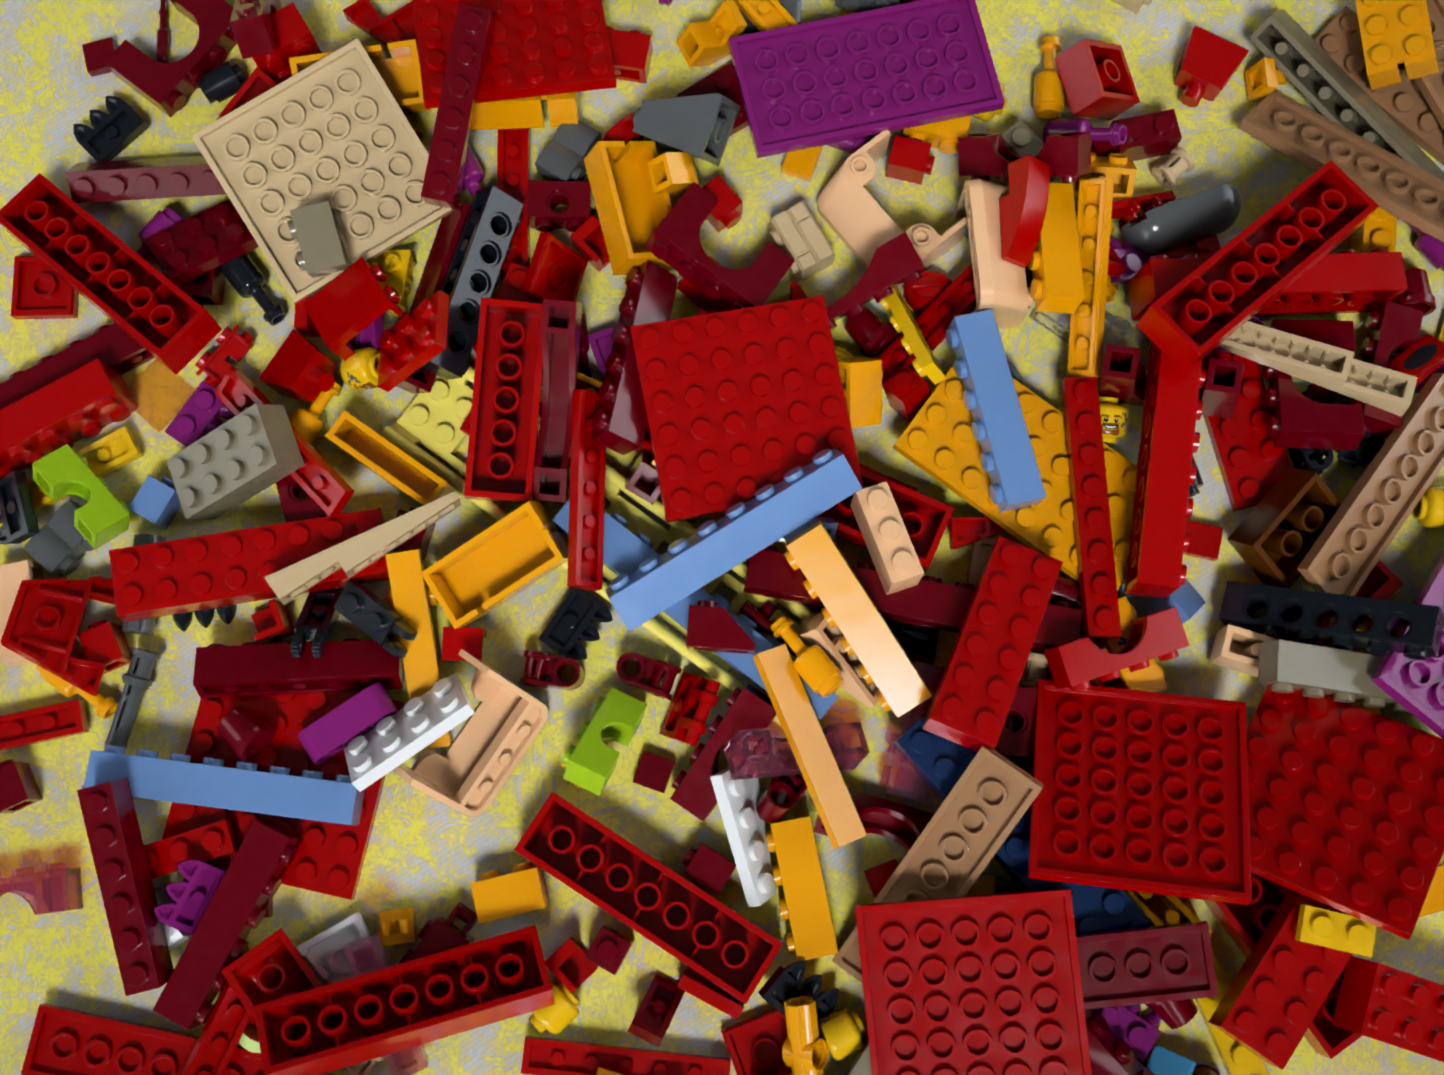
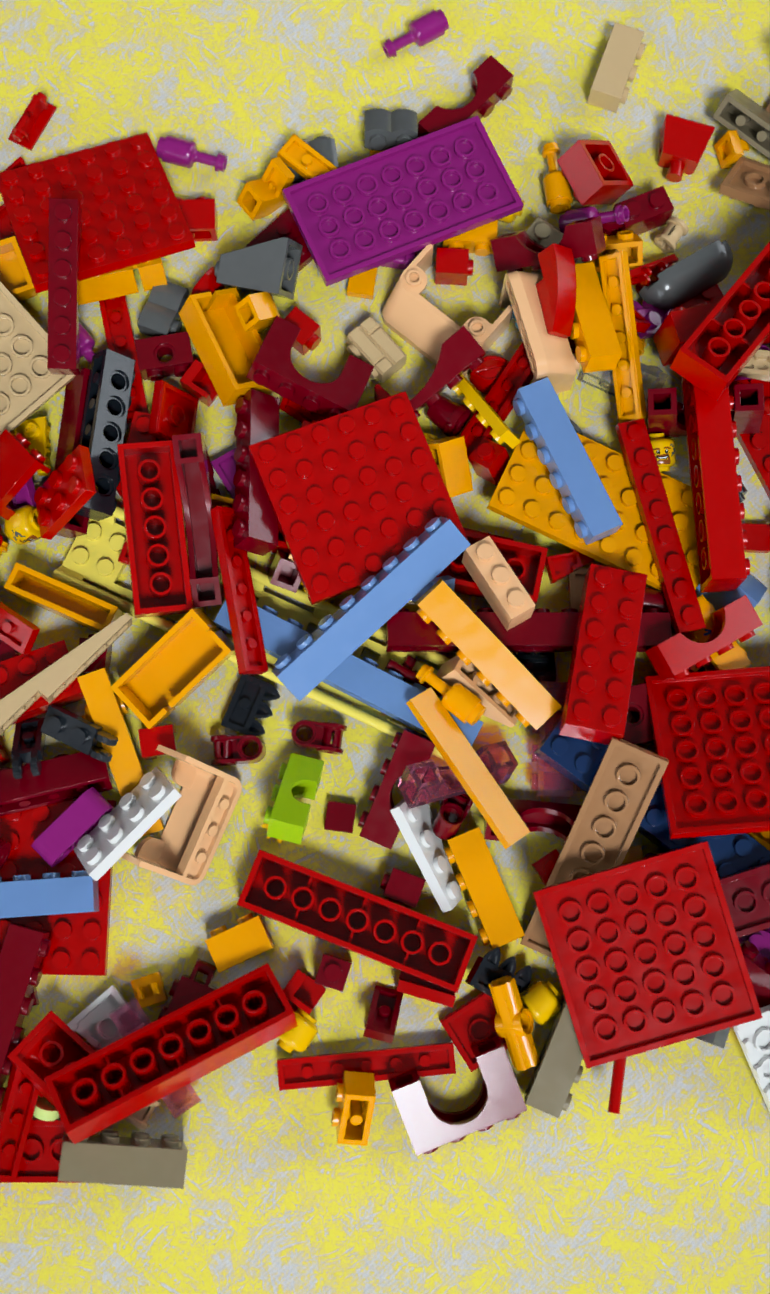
camera: 20 degrees left, 0 degrees up
red plate [659,672,721,747] -> none
dark red slope [686,600,755,655] -> none
tan bush [1020,653,1050,687] -> none

